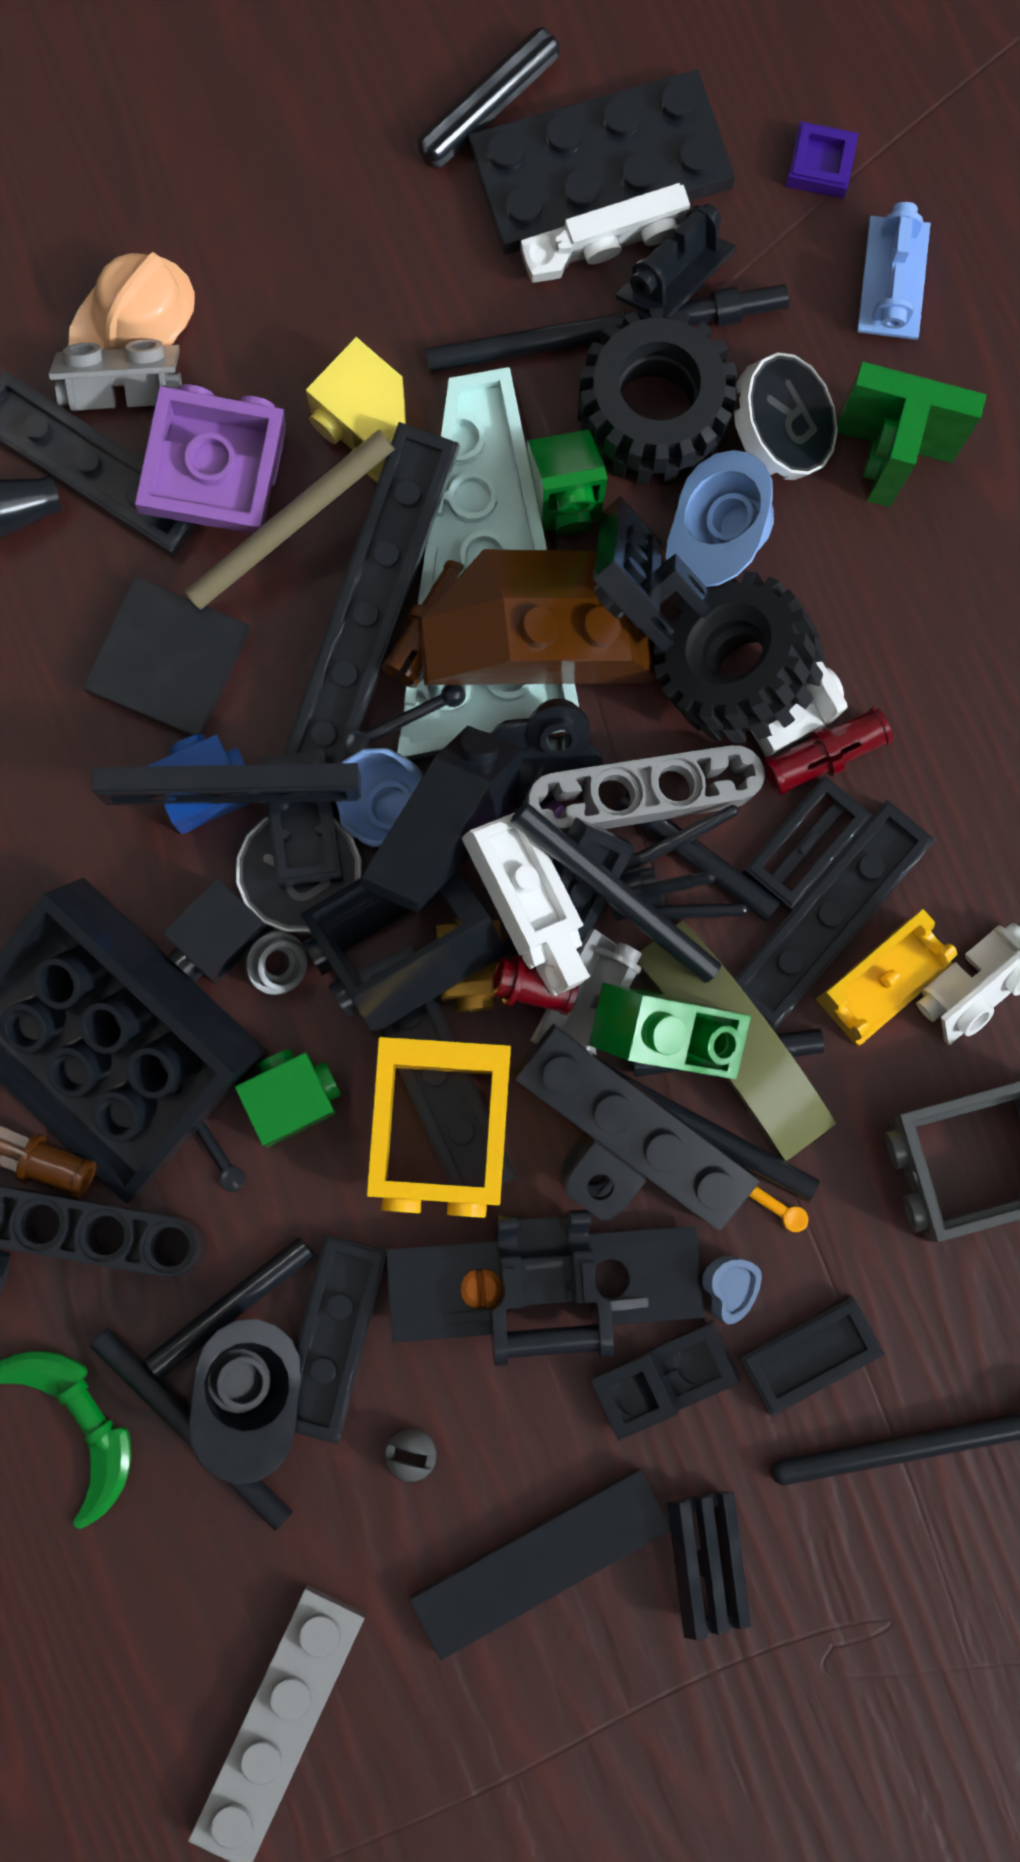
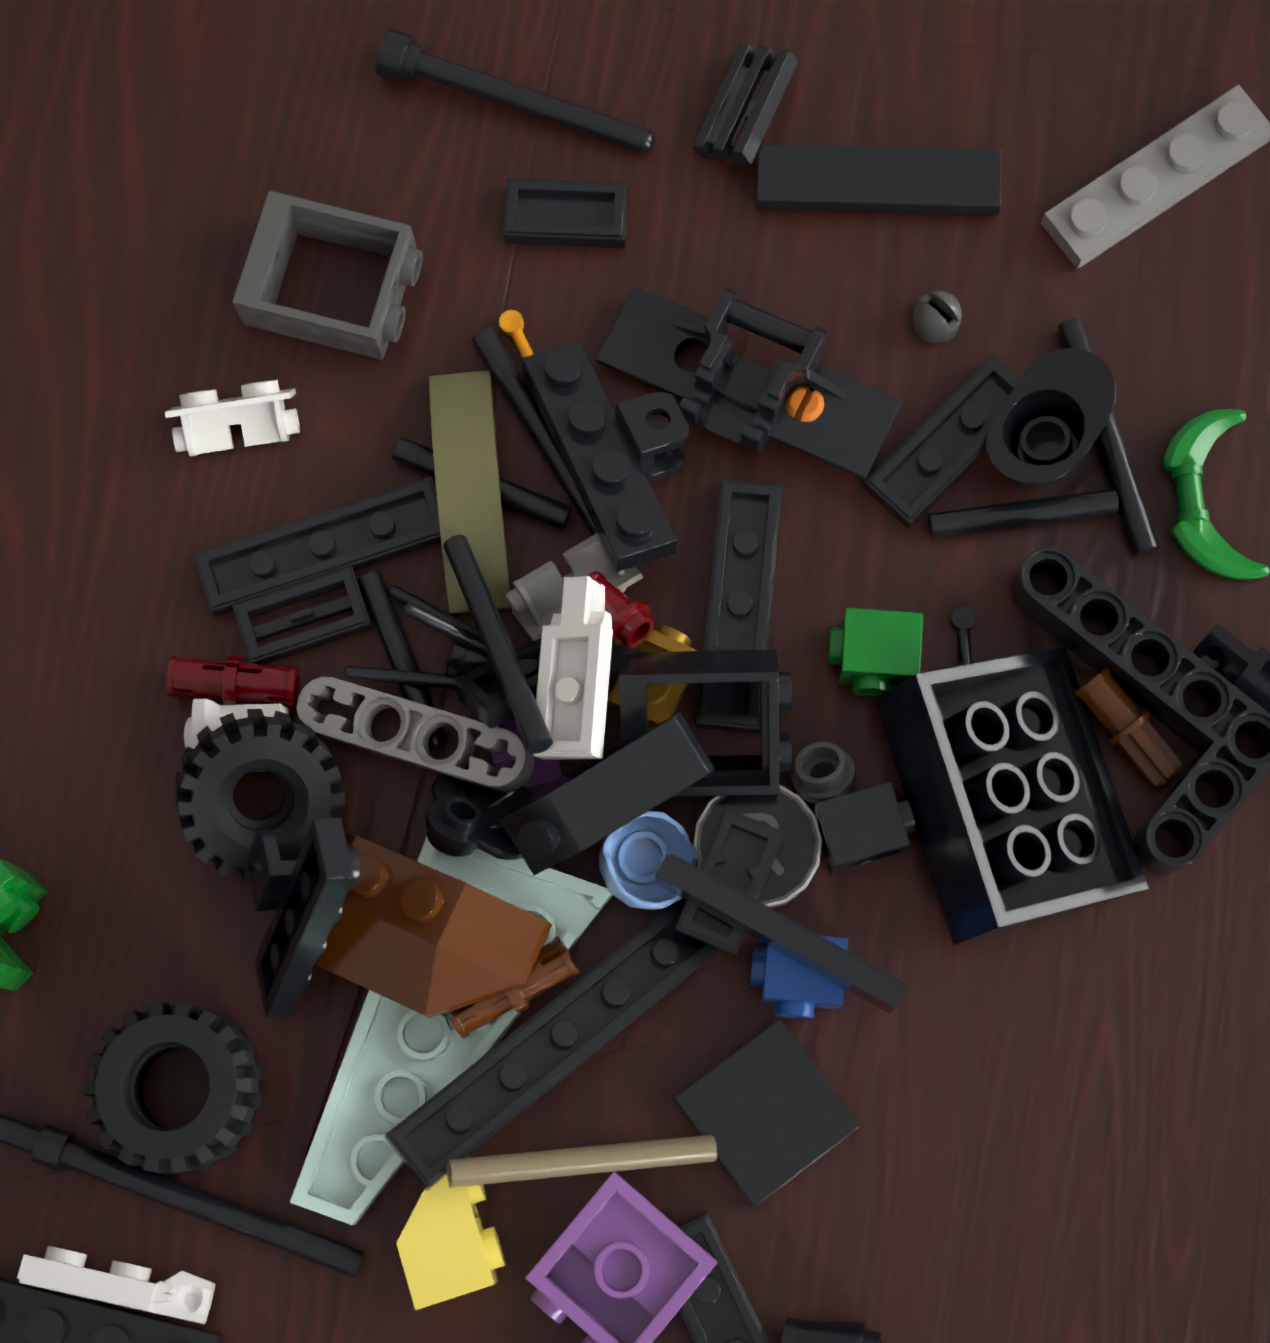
camera: 140 degrees left, 5 degrees down
black hinge [344,685,466,755] -> none
yellow window [367,1037,511,1218] -> none
green slope [527,429,607,535] -> none
green slope [588,982,751,1079] -> none
black slope [590,1319,741,1441] -> none
black hinge [616,204,737,319] -> none
light blue piece [666,450,774,587] -> none
sand blue piece [702,1255,762,1324] -> none
tile [734,352,838,480] -> none
yellow hinge [816,909,957,1047] -> none

